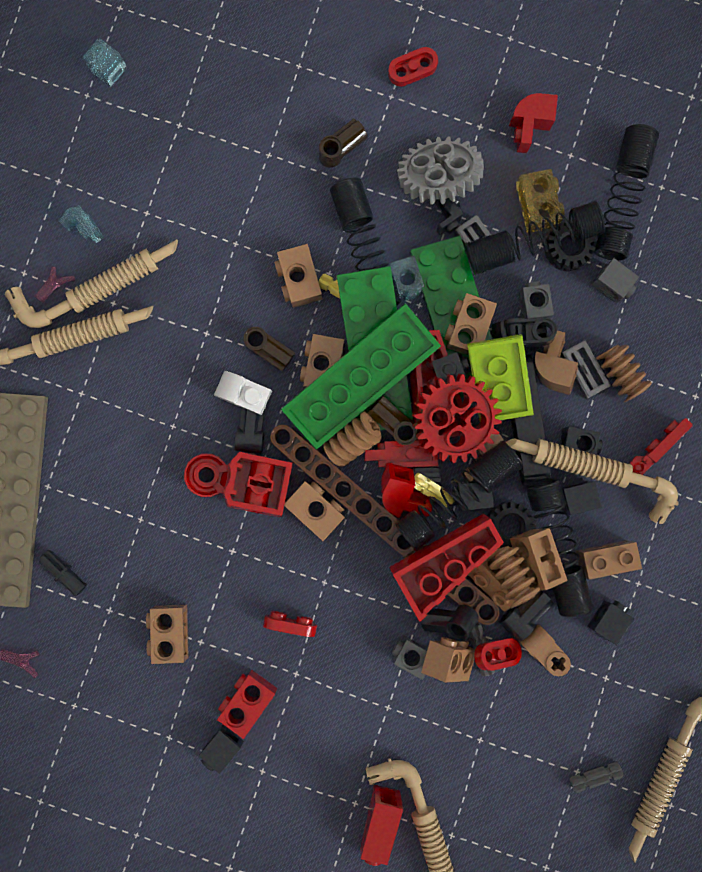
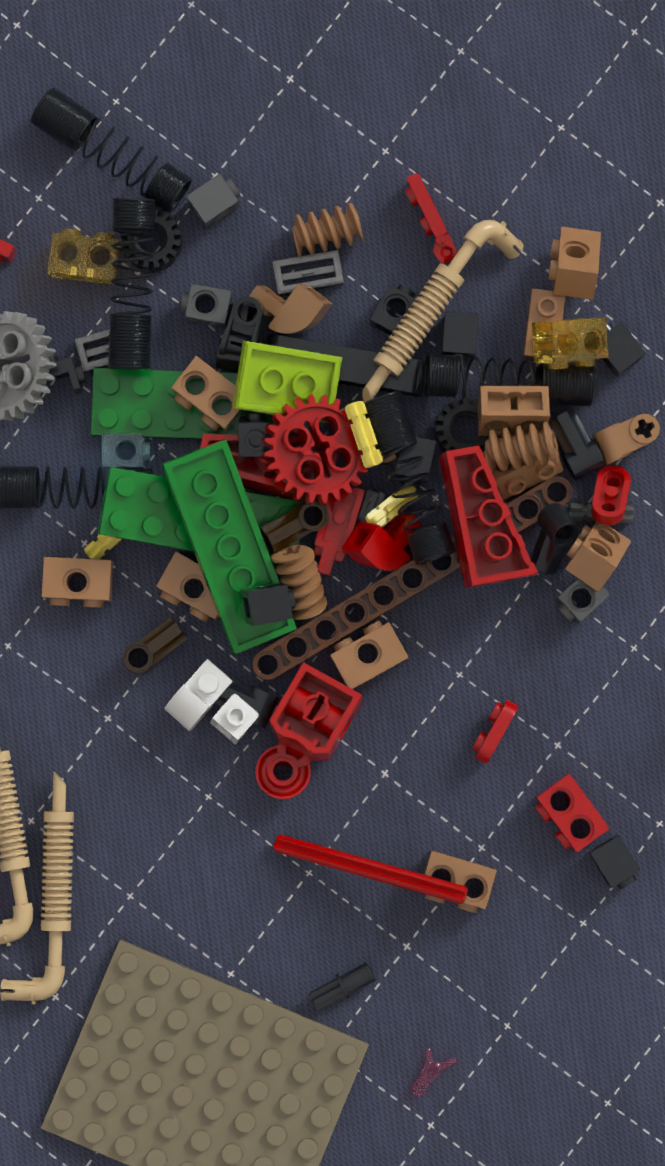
camera: 70 degrees left, 0 degrees up
none -> white bracket [210,694,259,745]
none -> black brick [241,582,296,626]
none -> red axle [273,835,468,904]
none -> light yellow axle [345,401,383,468]
none -> clear yellow brick [532,317,609,369]
none -> medium nougat brick [548,227,601,300]

